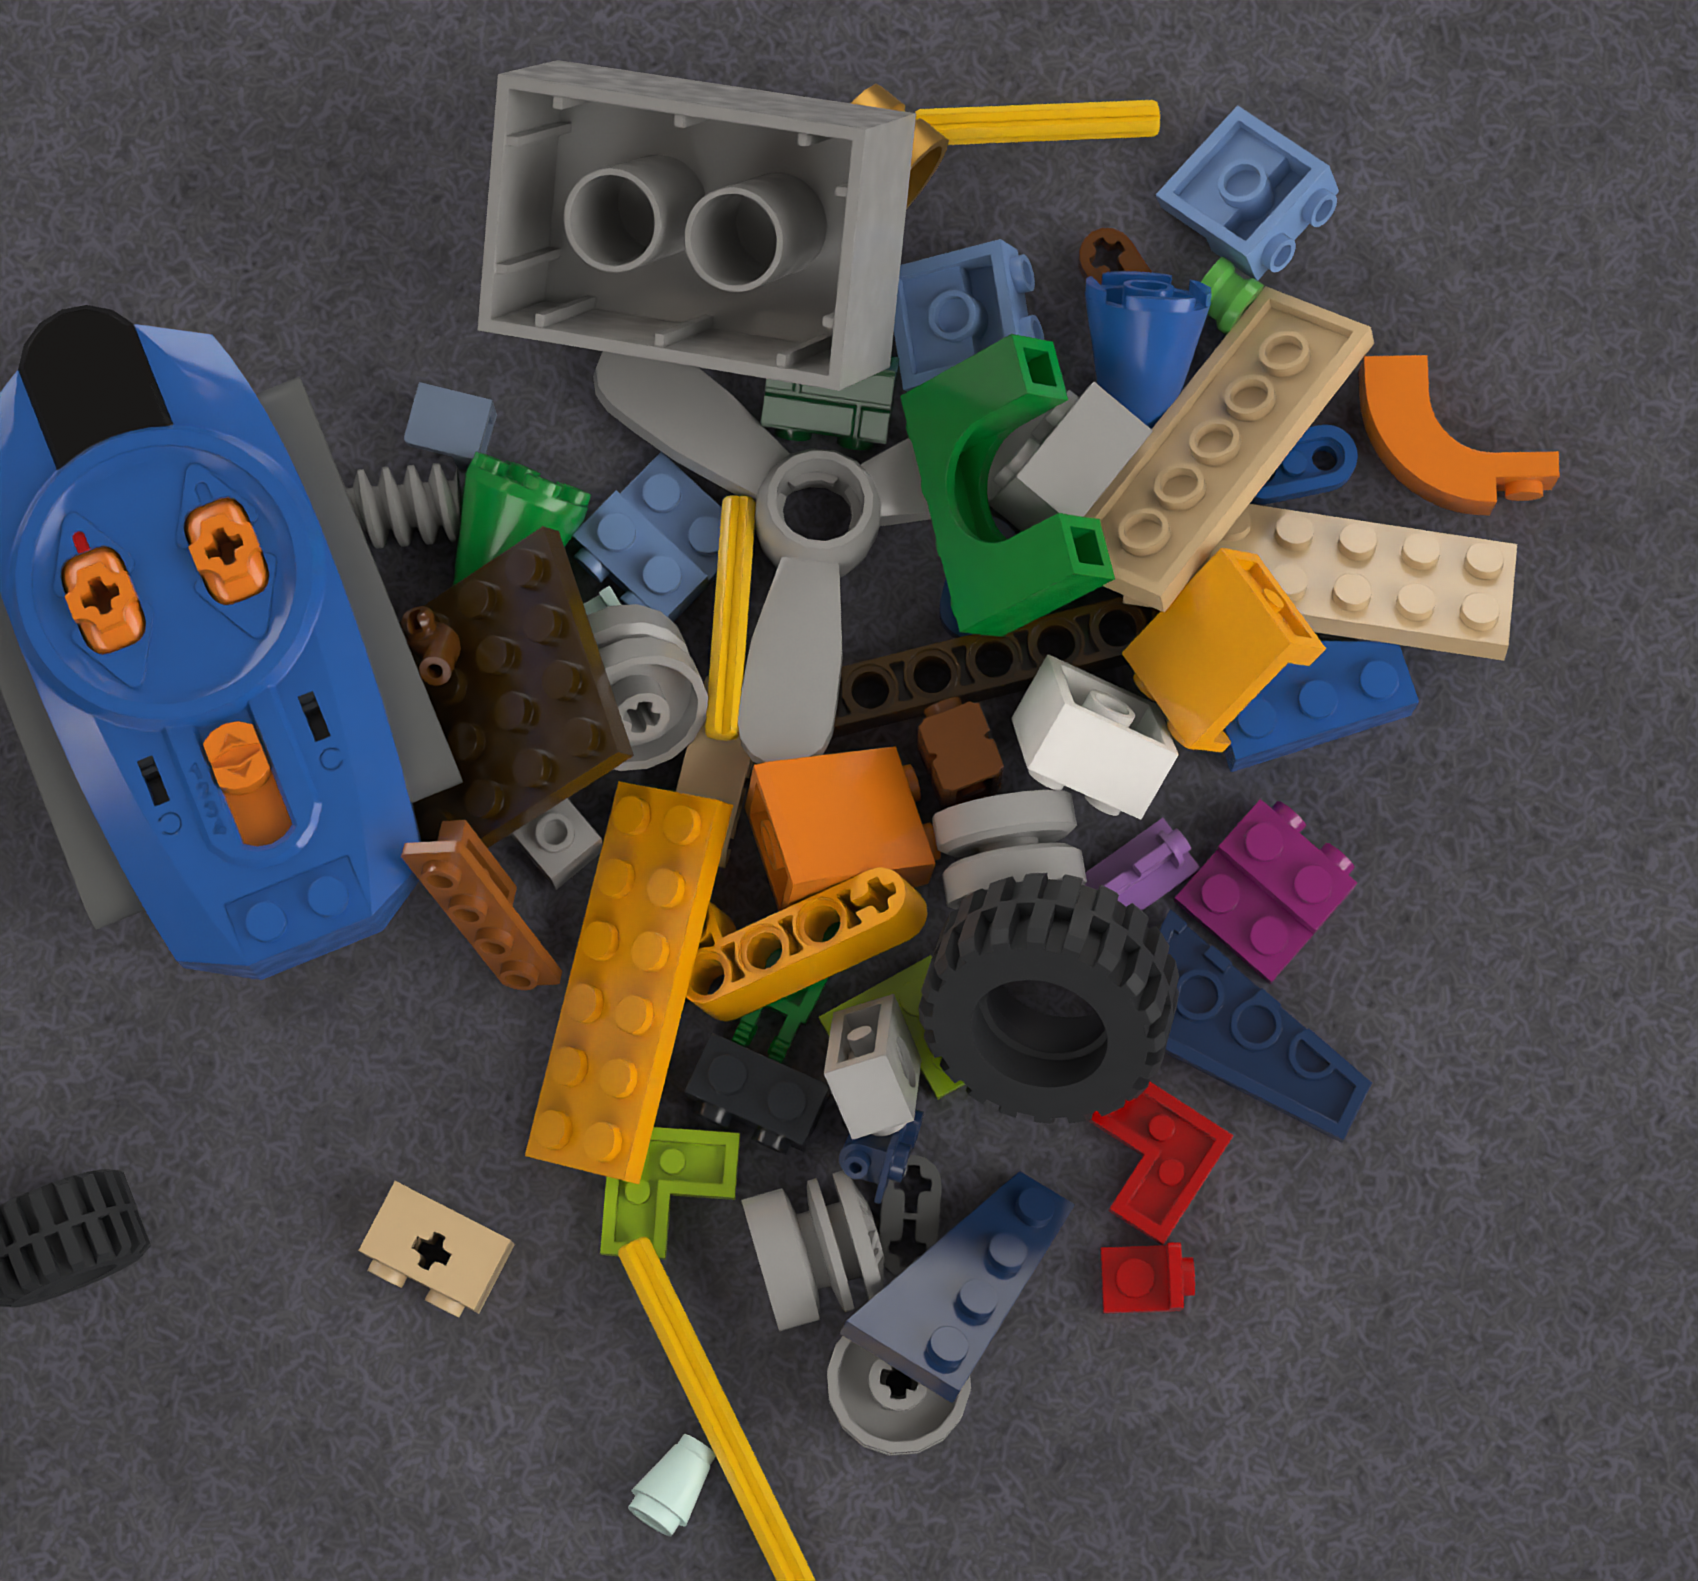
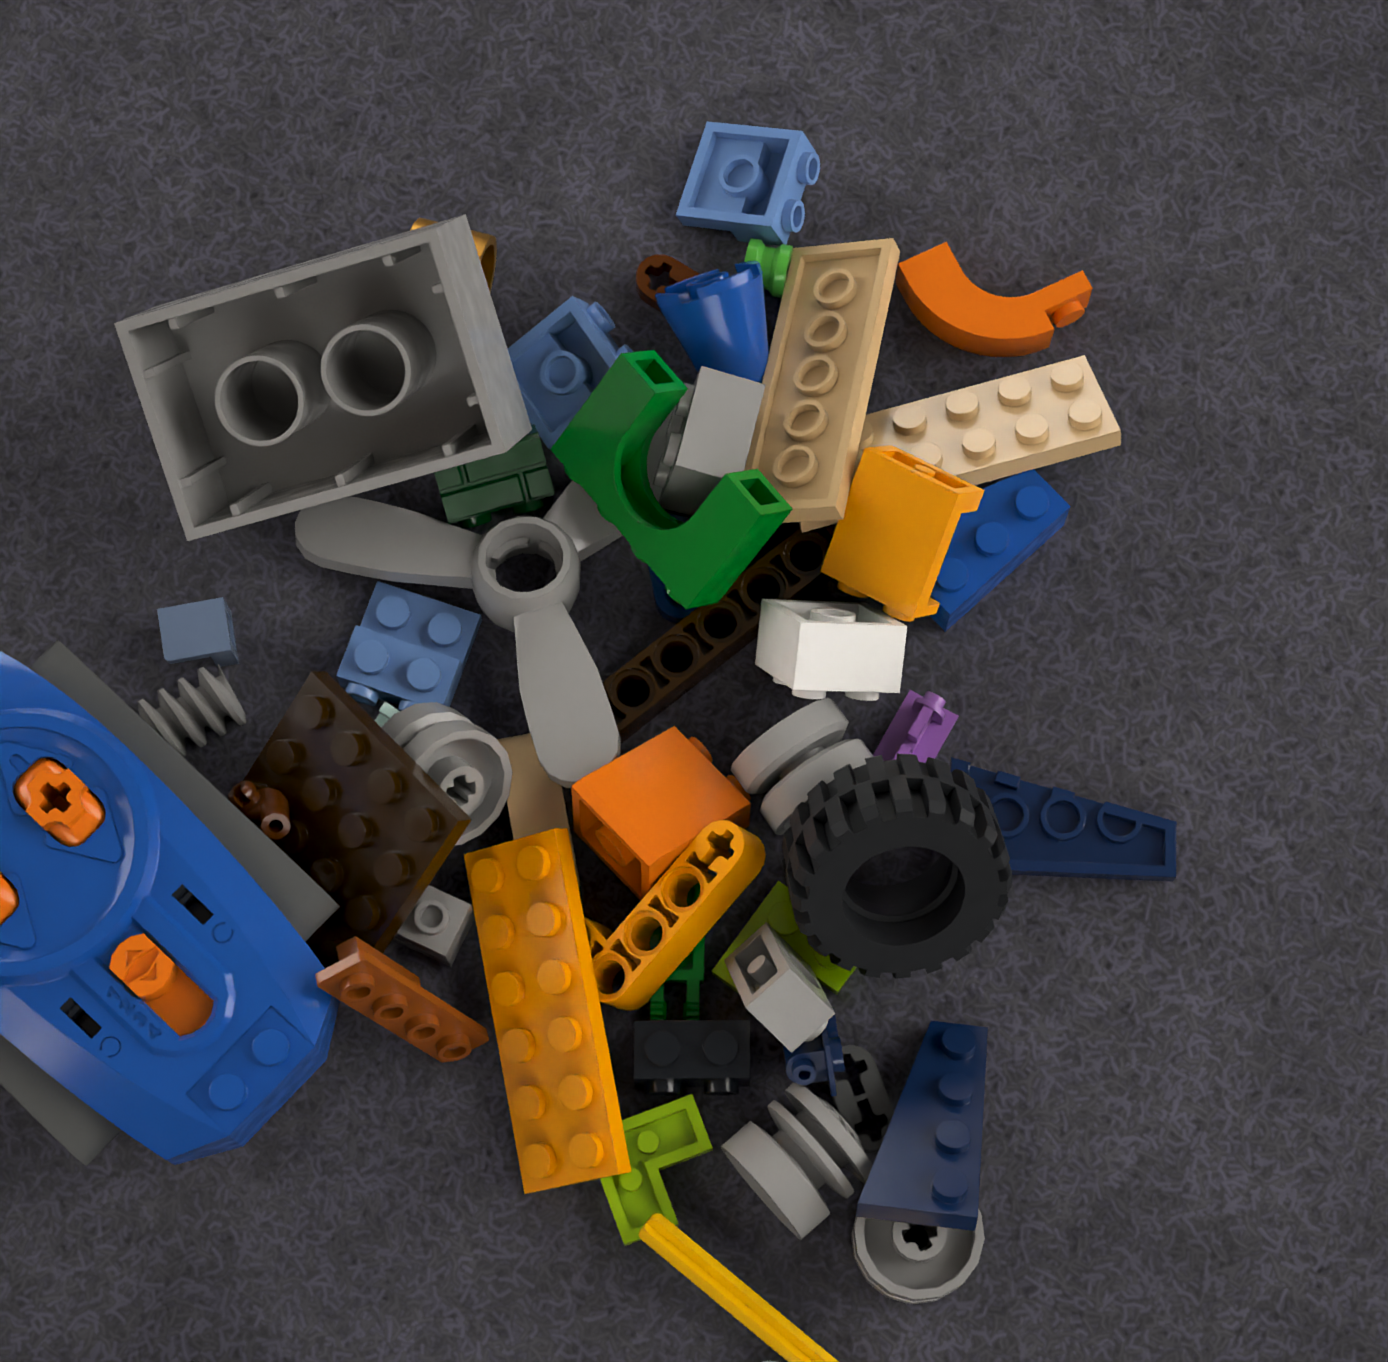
camera: 25 degrees left, 5 degrees down
tan brick [358,1181,515,1318] -> none
green cone [453,451,592,586] -> none
yellow axle [705,495,756,741] -> none
yellow axle [915,100,1160,145] -> none
reddish brown brick [917,697,1004,810] -> none
red plate [1089,1082,1234,1245] -> none
red bracket [1100,1242,1195,1314] -> none
magenta plate [1173,799,1358,984] -> none
blue plate [1251,425,1358,504] -> none

